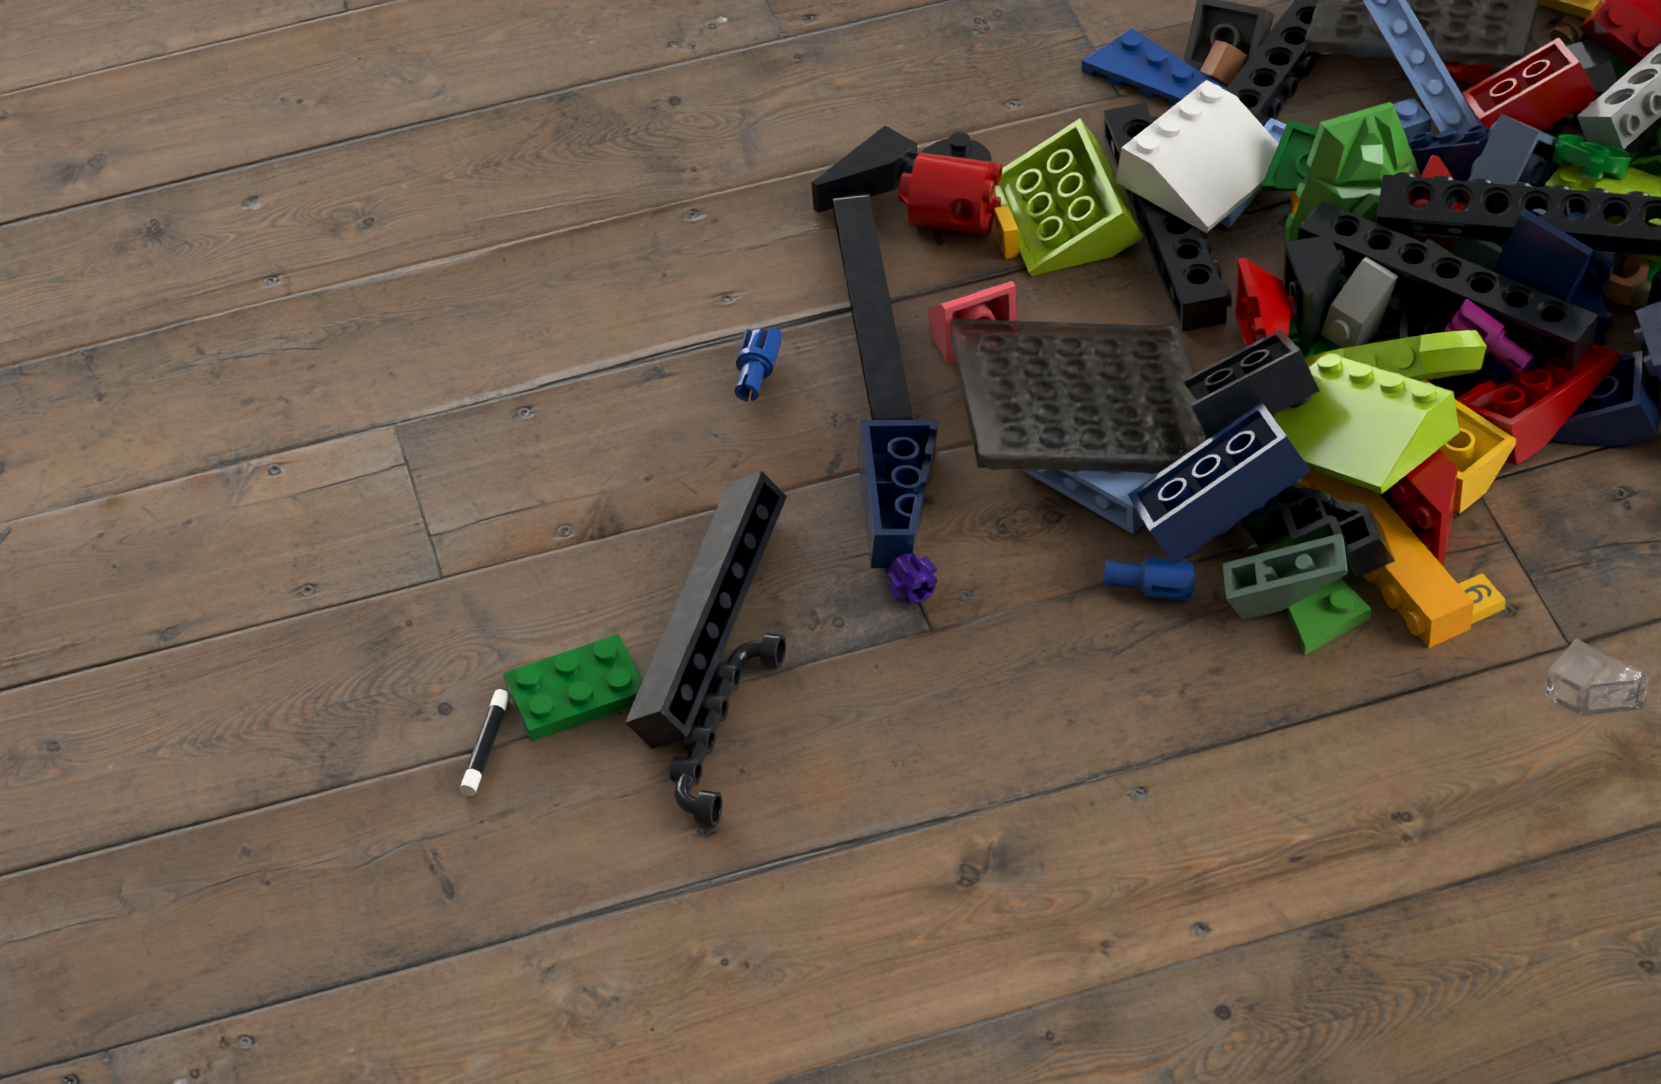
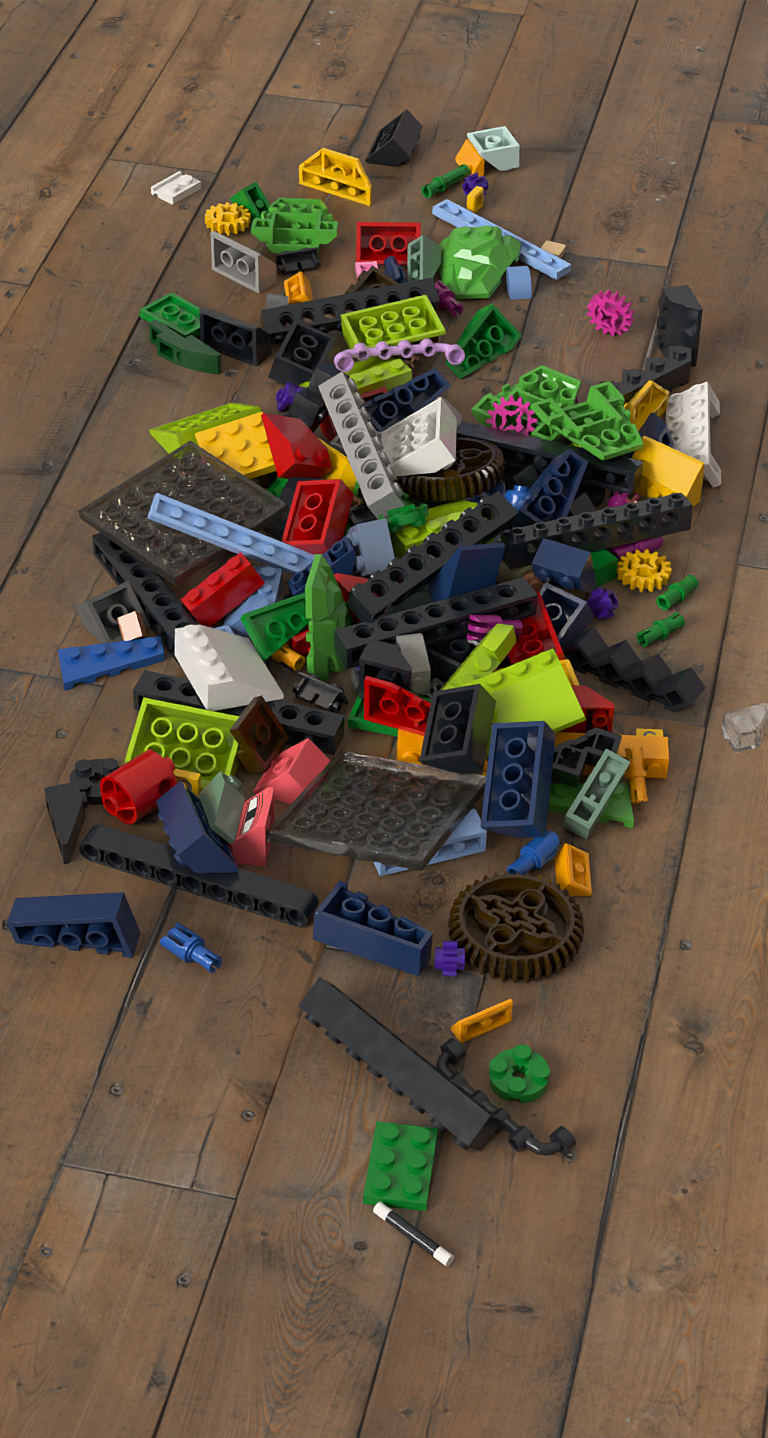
camera: 65 degrees left, 5 degrees down
none -> dark blue wedge [7,892,141,958]
none -> dark blue slope [156,781,239,873]
none -> red slope [180,552,265,627]
none -> sand green slope [199,771,245,844]
none -> dark brown plate [229,695,289,774]
none -> coral slope [253,738,330,805]
none -> black hinge [292,671,349,712]
none -> dark brown gear [448,870,584,984]
none -> light orange slope [451,999,513,1043]
none -> green plate [489,1044,550,1103]
none -> light orange slope [554,843,592,897]
none -> black brick [562,627,706,712]
none -> light orange pin [625,747,648,804]

